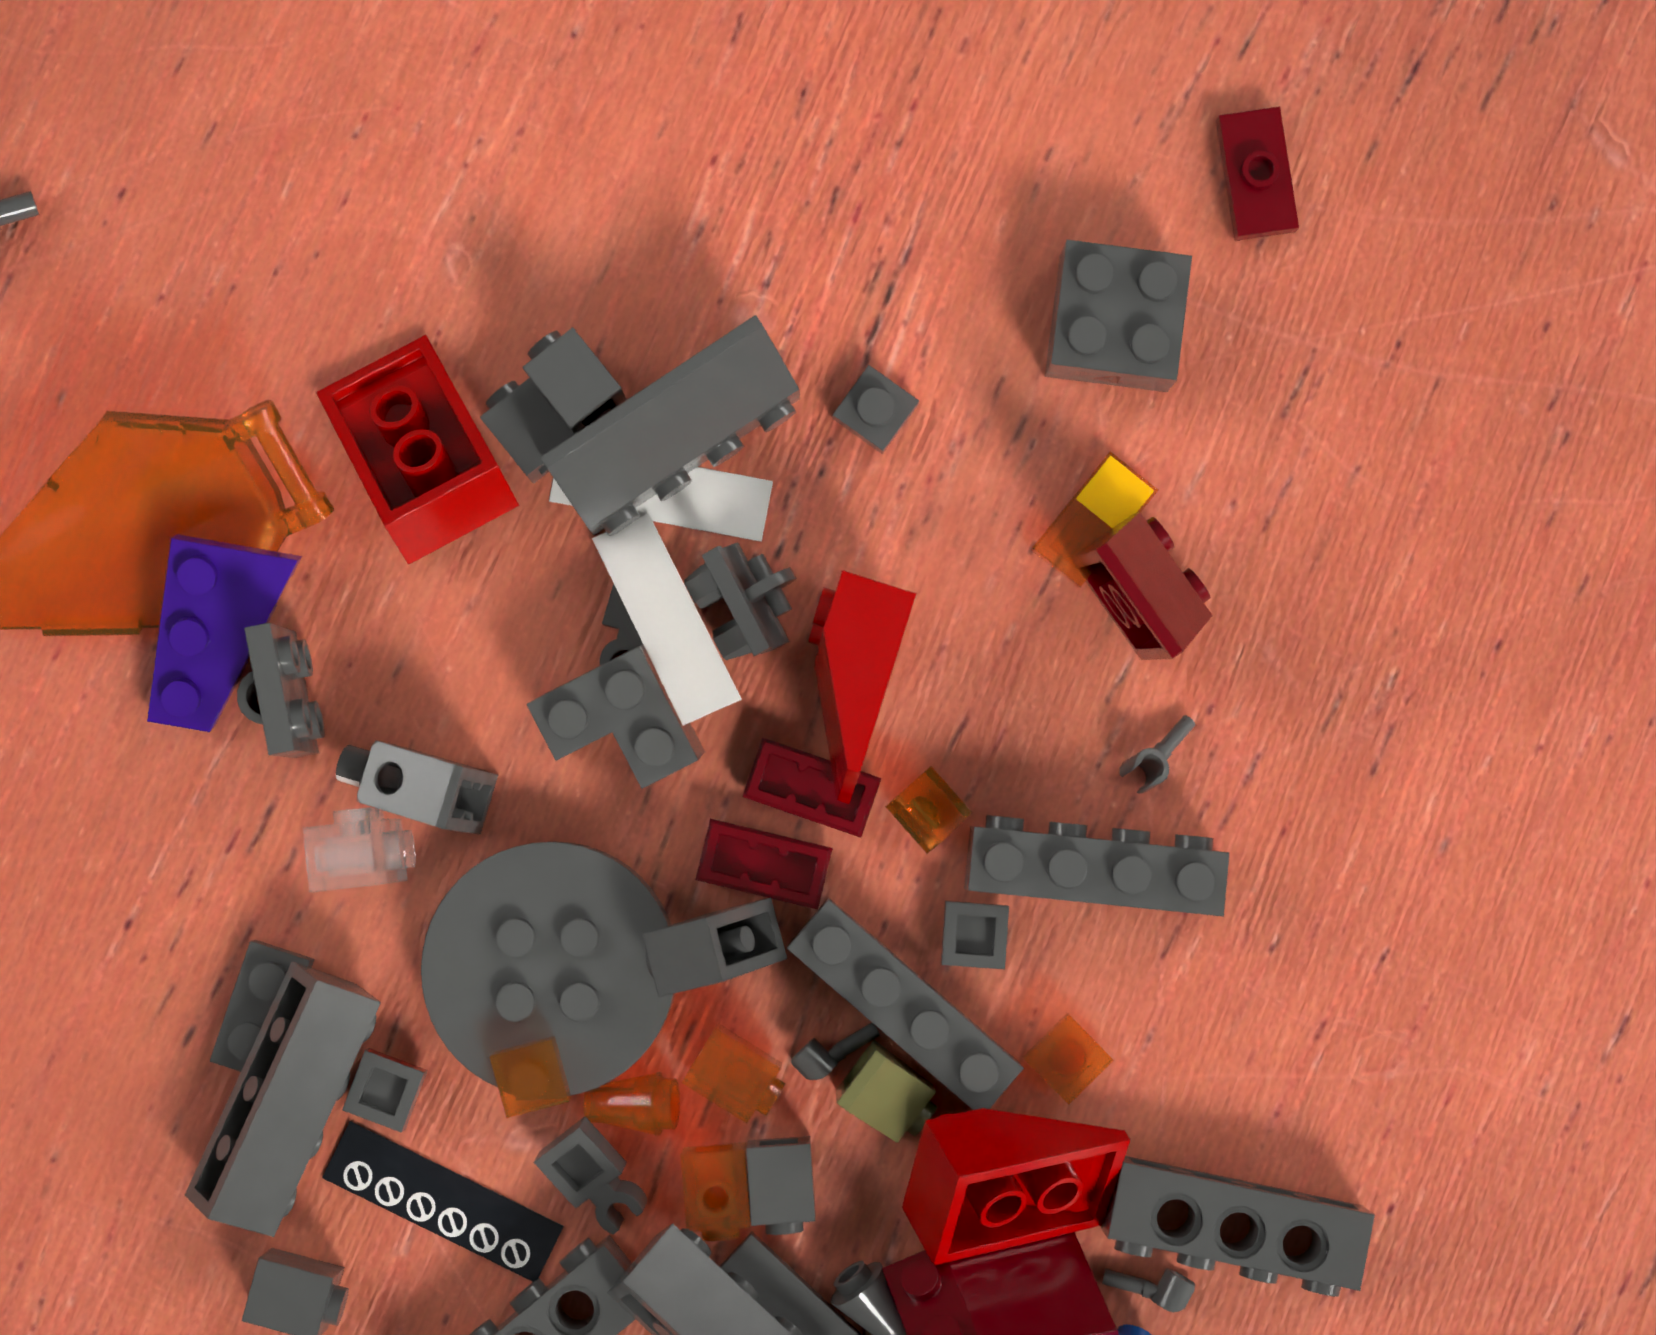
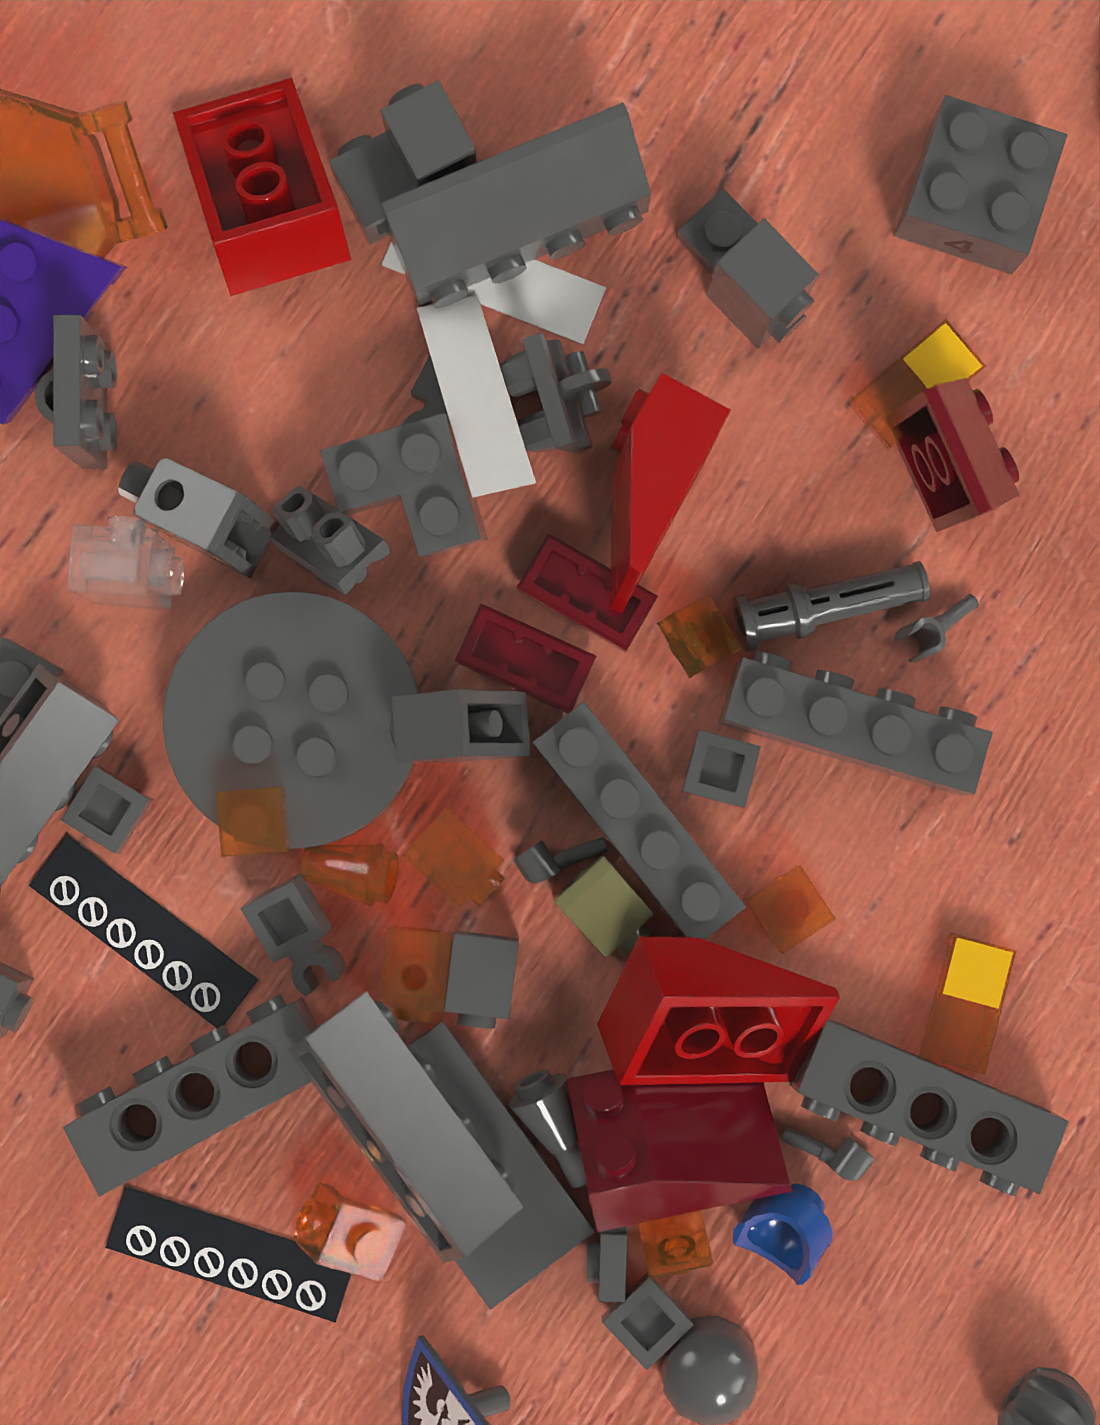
camera: 10 degrees right, 0 degrees up
none -> dark grey hips [270,486,391,595]
none -> dark grey brick [707,218,819,349]
none -> dark grey pin [733,561,930,652]
none -> clear orange tile [919,933,1017,1075]

